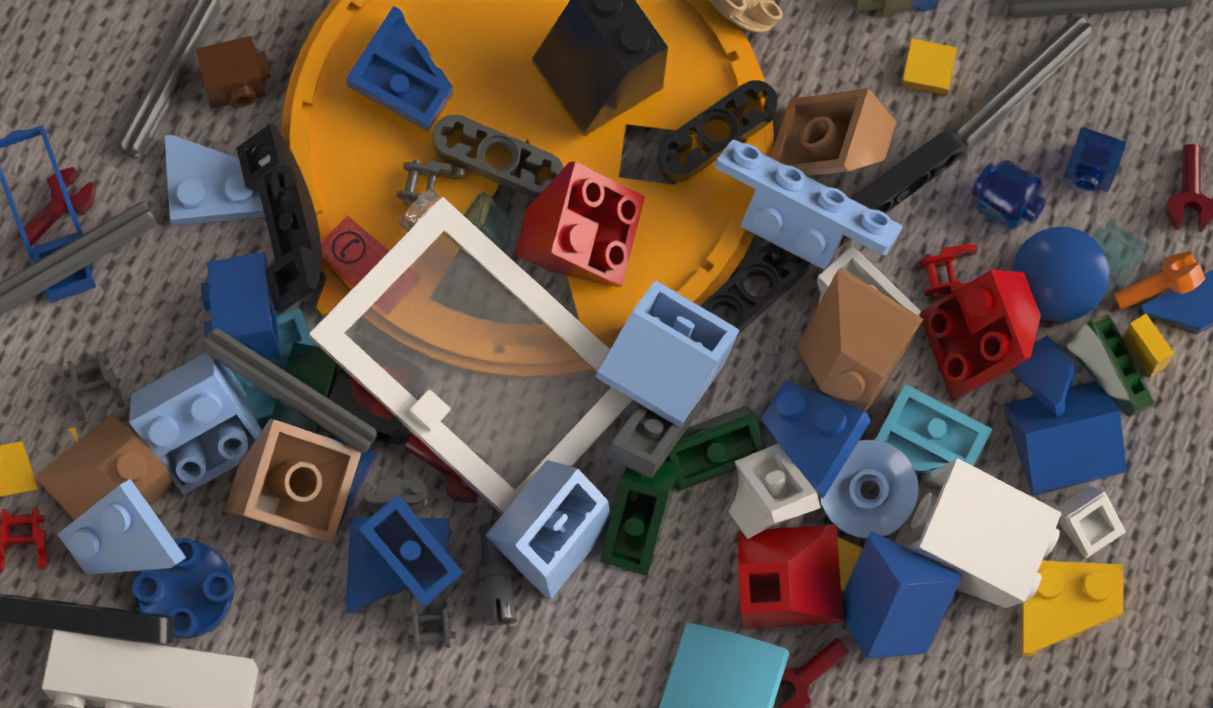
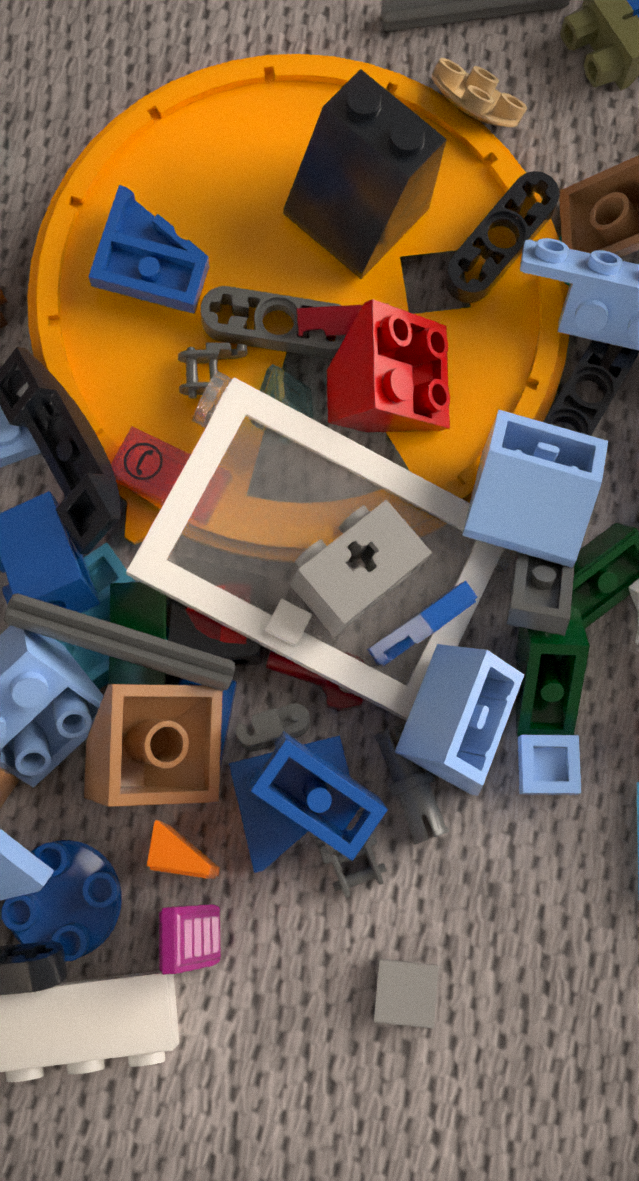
camera: 15 degrees left, 5 degrees up
none -> orange slope [147,820,220,879]
none -> magenta slope [159,904,221,975]
none -> light grey brick [290,500,432,638]
none -> dark red piece [296,303,389,337]
none -> blue tile [367,581,478,666]
none -> light blue plate [518,735,581,795]

